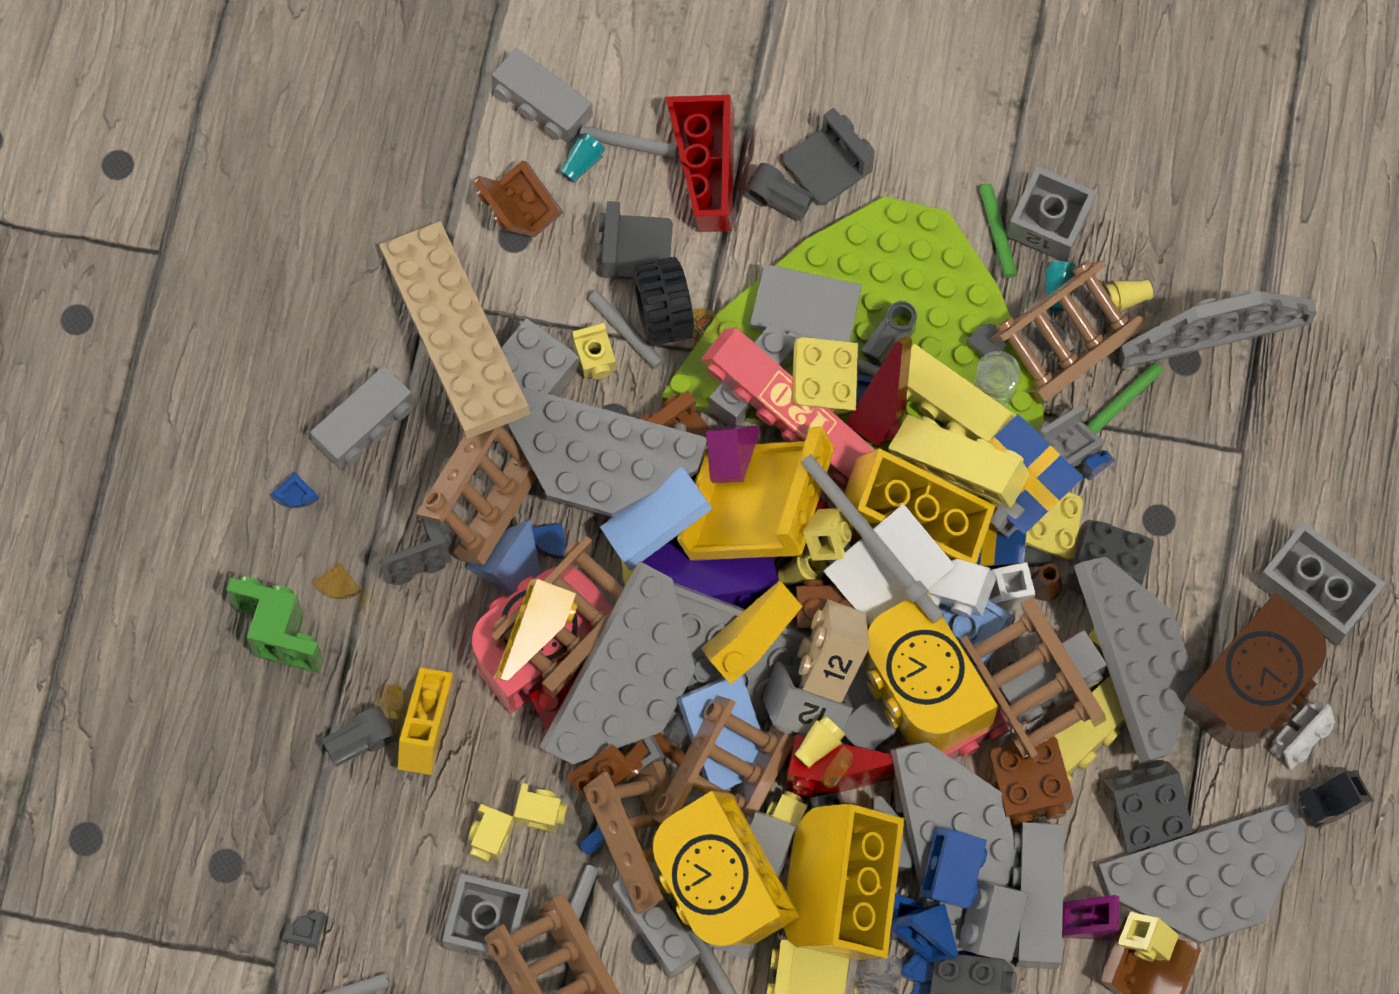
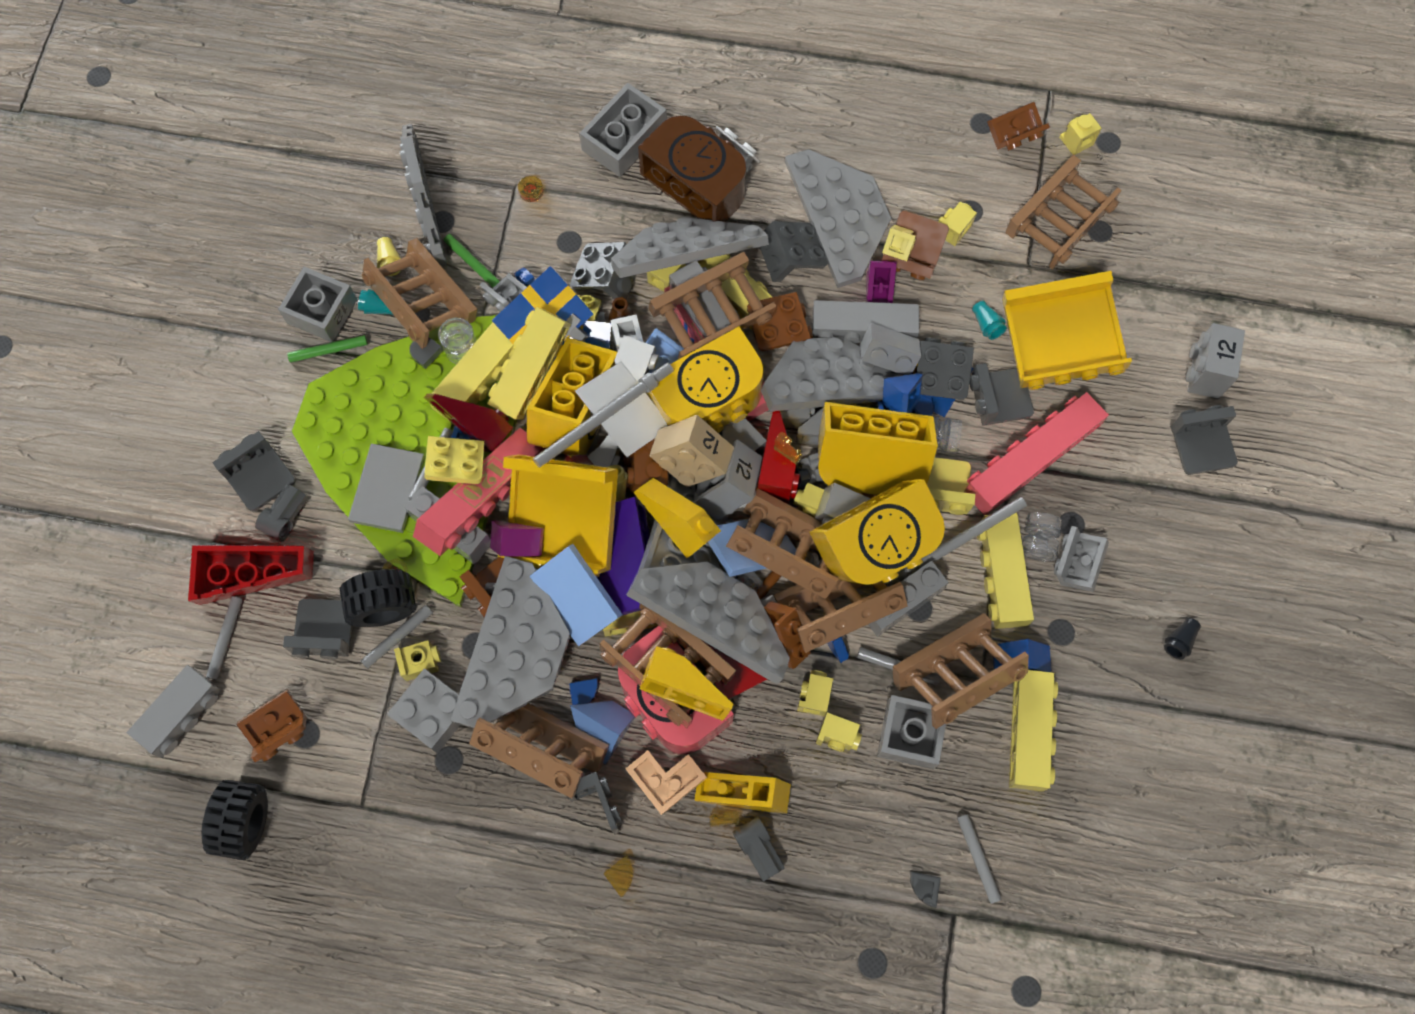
camera: 90 degrees left, 0 degrees up
bright green bracket [227,576,324,674] -> none
blue tile [270,472,319,508] -> none
light grey brick [310,366,414,470] -> none
tan plate [379,221,531,439] -> none
teal cone [560,133,605,183] -> none
light yellow cone [794,716,845,768] -> none
light yellow brick [803,508,852,561] -> none
dark grey piece [861,301,917,367] -> none
blue brick [919,828,987,909] -> none
black brick [1299,770,1373,828] -> none
none -> black tyre [201,779,268,860]
none -> clear yellow tile [518,176,544,202]
none -> light nougat plate [625,750,707,815]

